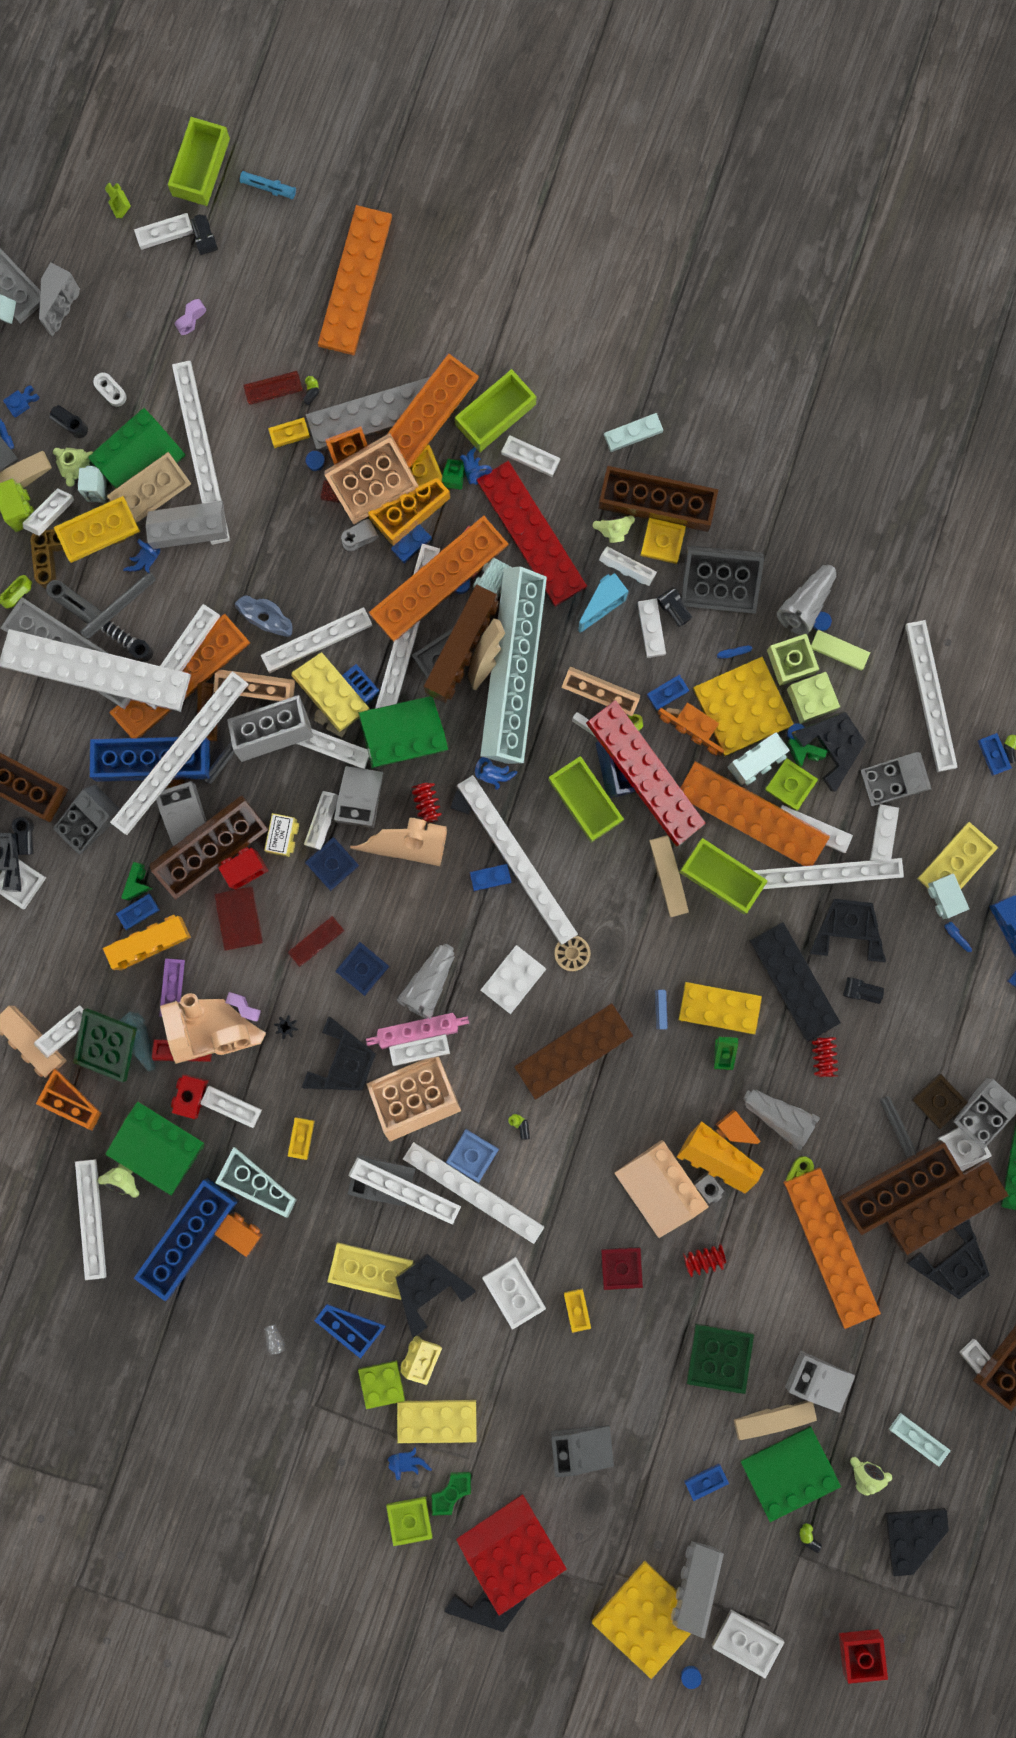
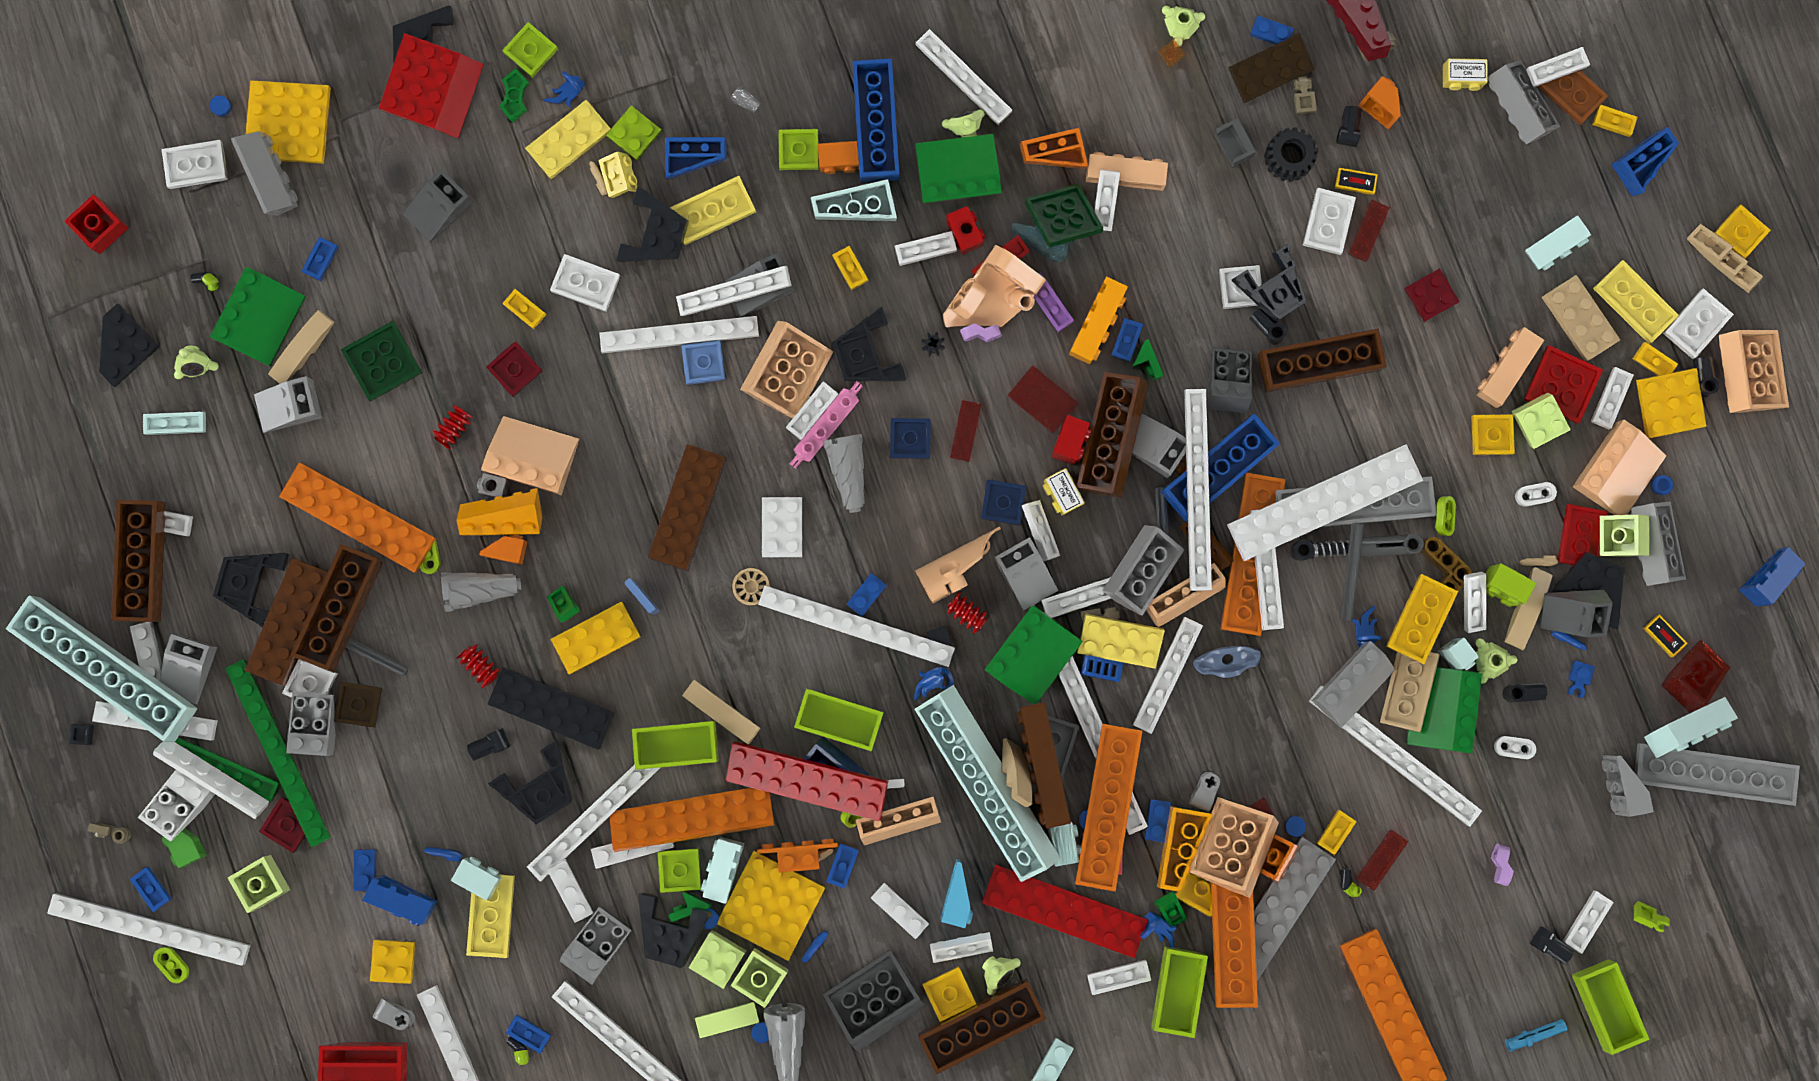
camera: 135 degrees right, 0 degrees up
arm [508,1114,530,1140] -> none
black piece [657,587,692,627] -> none
none -> tan piece [589,161,608,196]
none -> lime plate [779,129,819,170]

